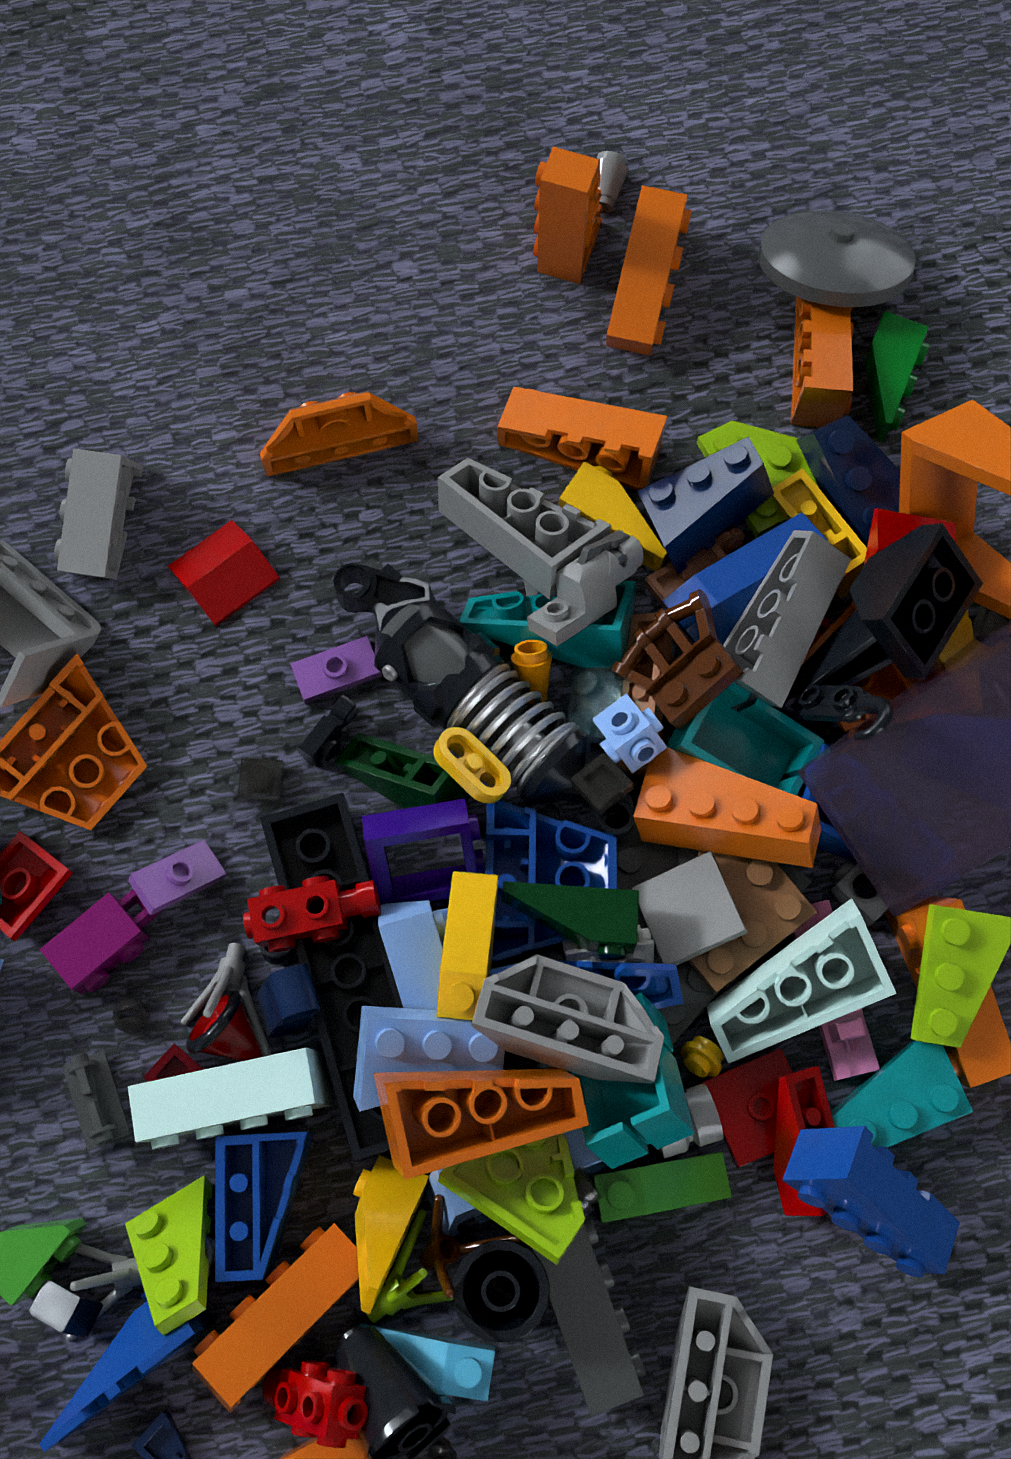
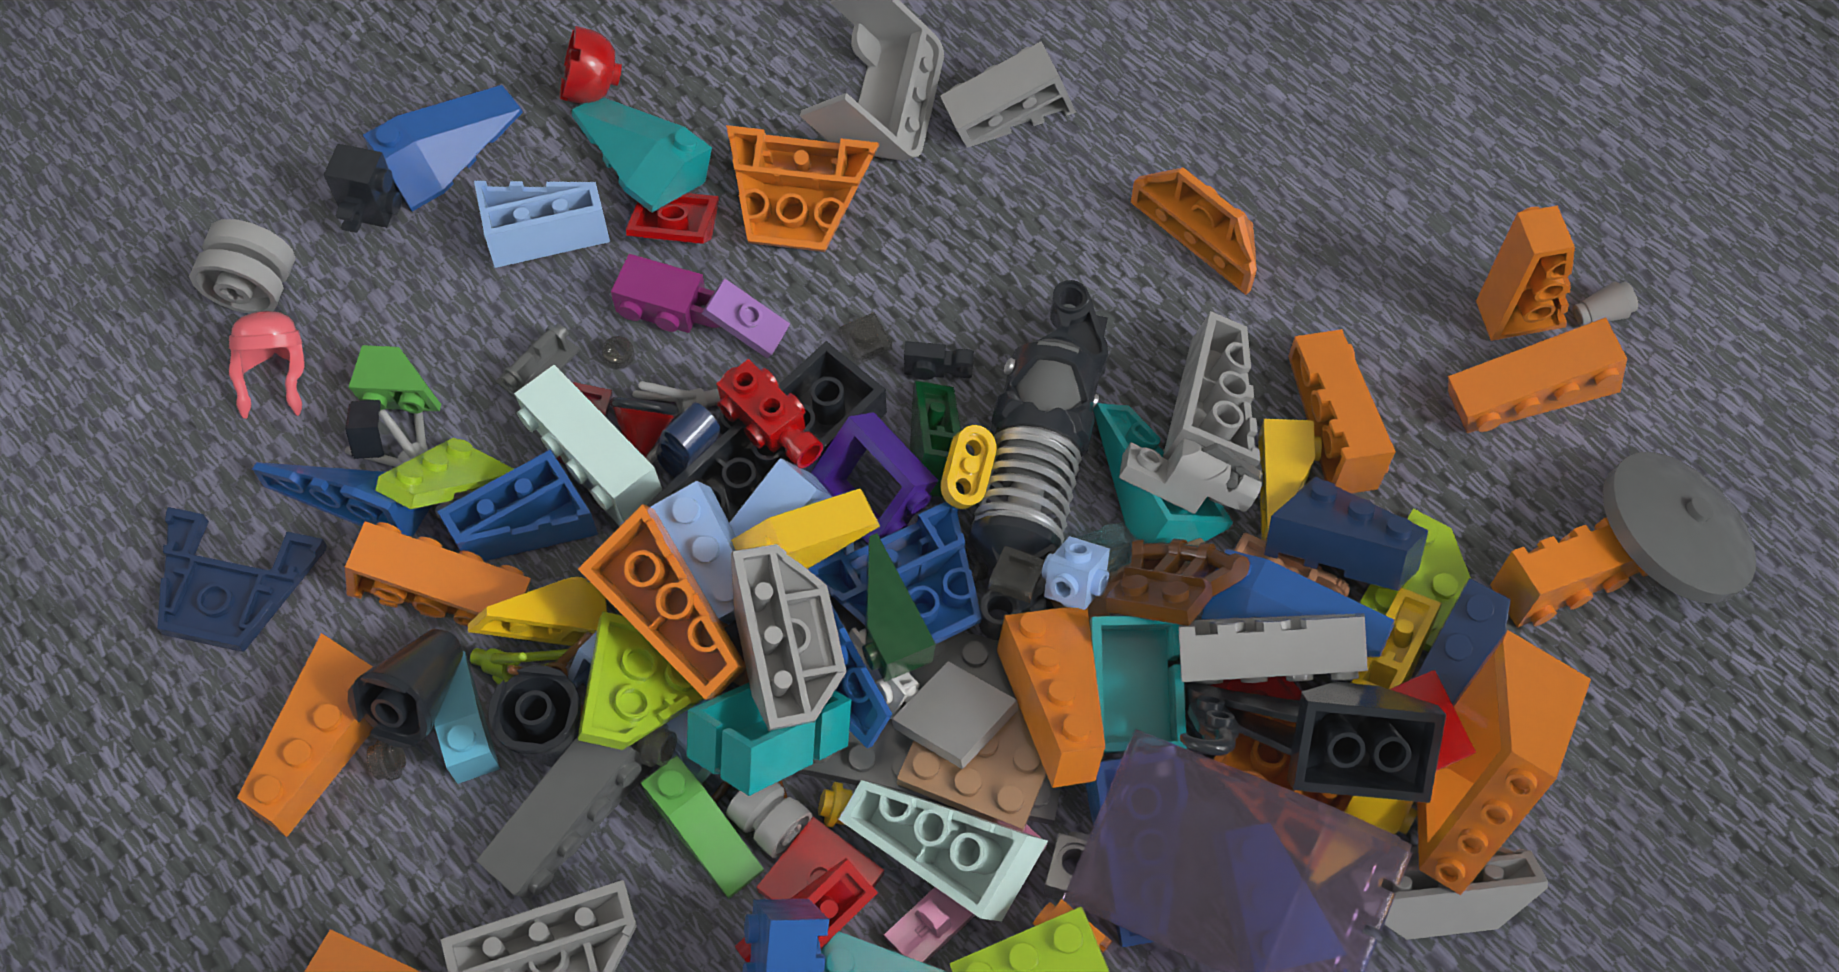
camera: 60 degrees right, 10 degrees down
red slope [167,520,280,626] -> none
red brick [263,1360,368,1448] -> none
medium lavender plate [290,636,382,704] -> none
light orange cone [511,640,552,704] -> none
green slope [864,311,930,442] -> none

